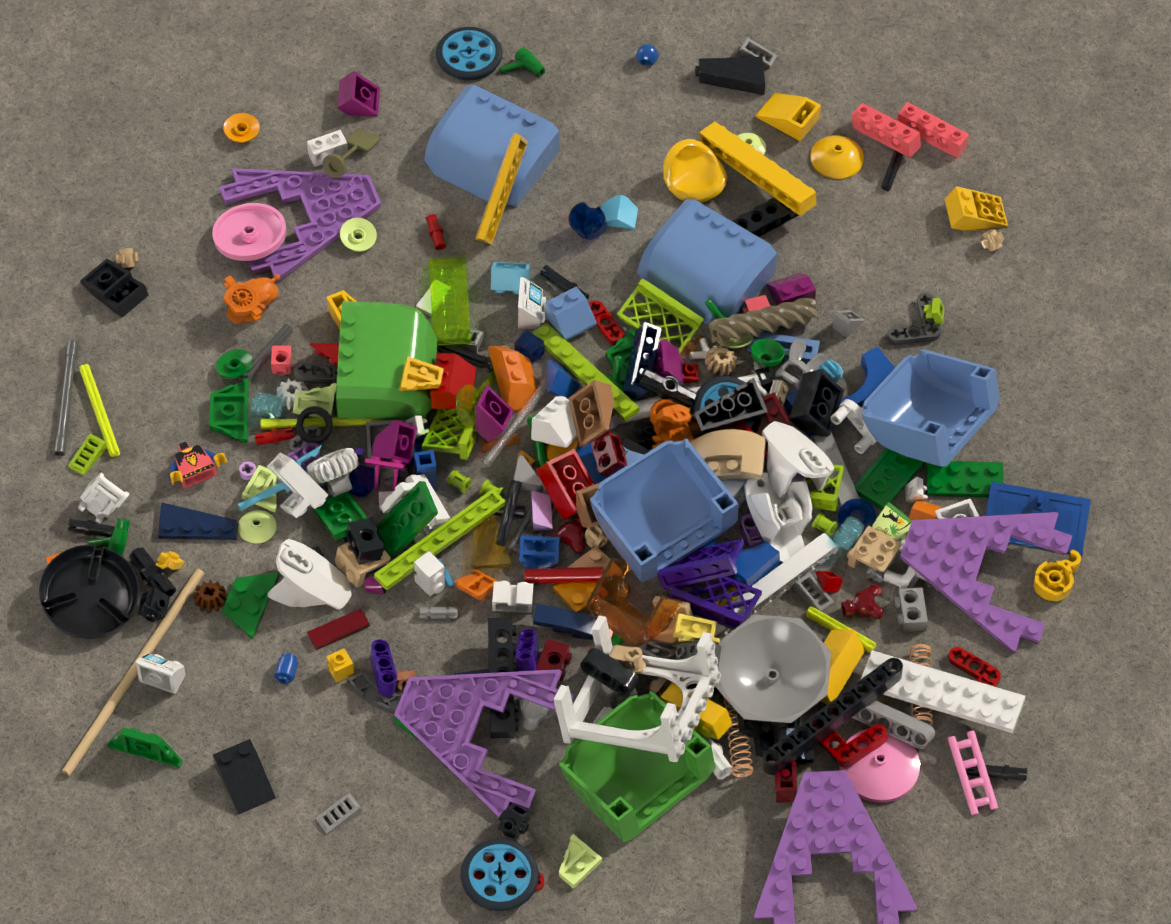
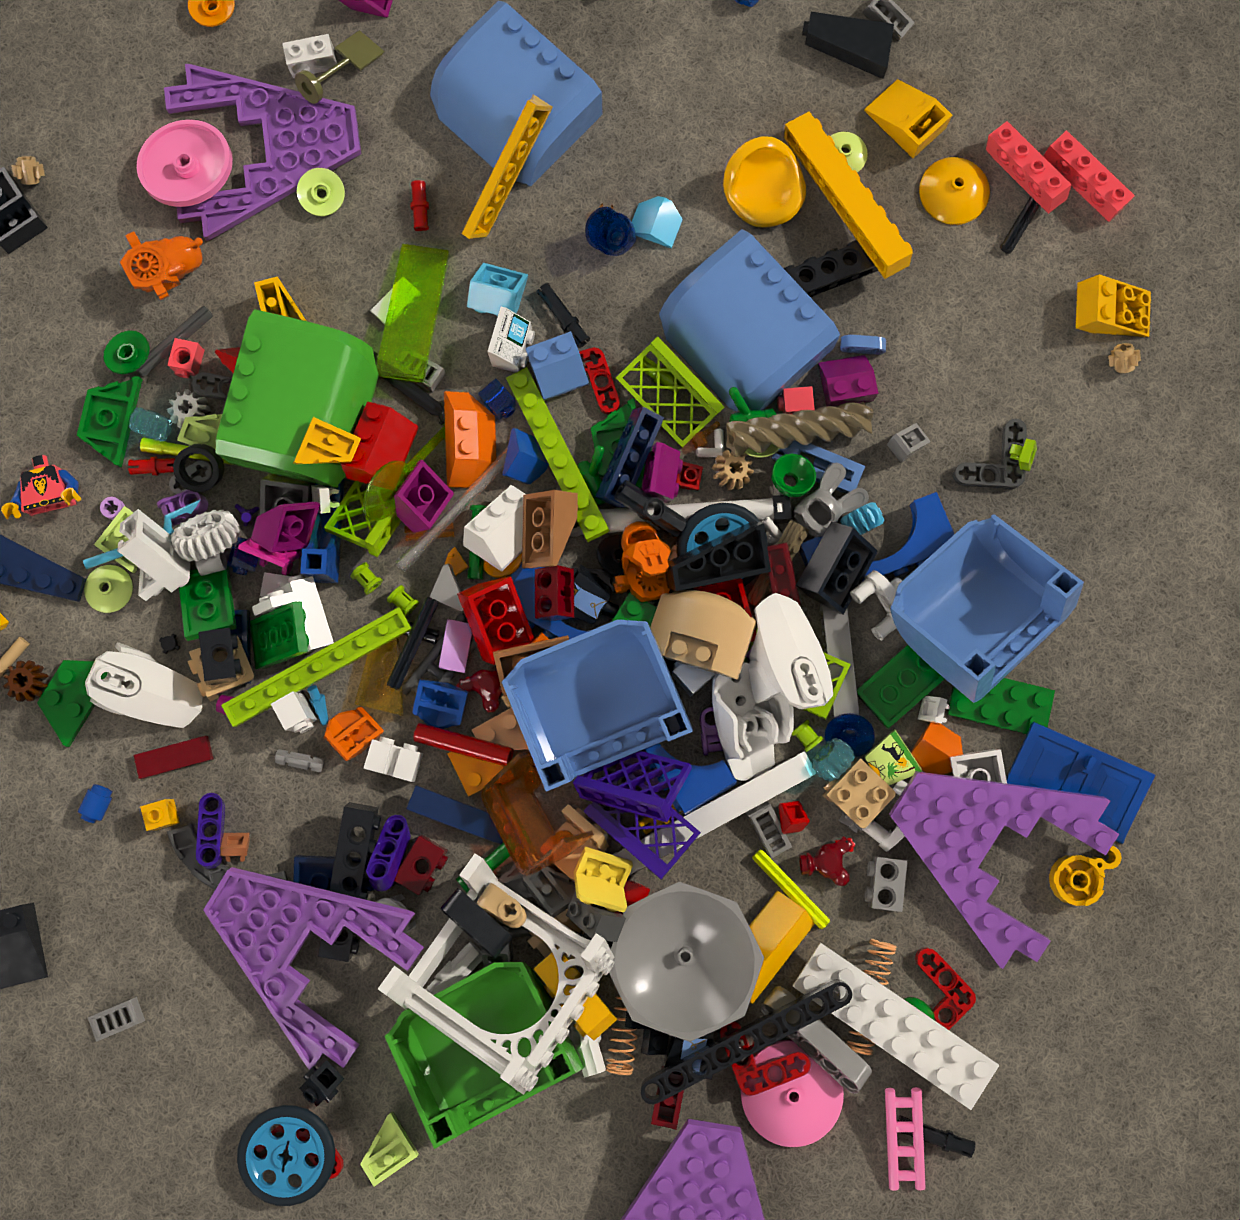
camera: 15 degrees right, 25 degrees up
none -> medium blue beam [840,335,886,355]

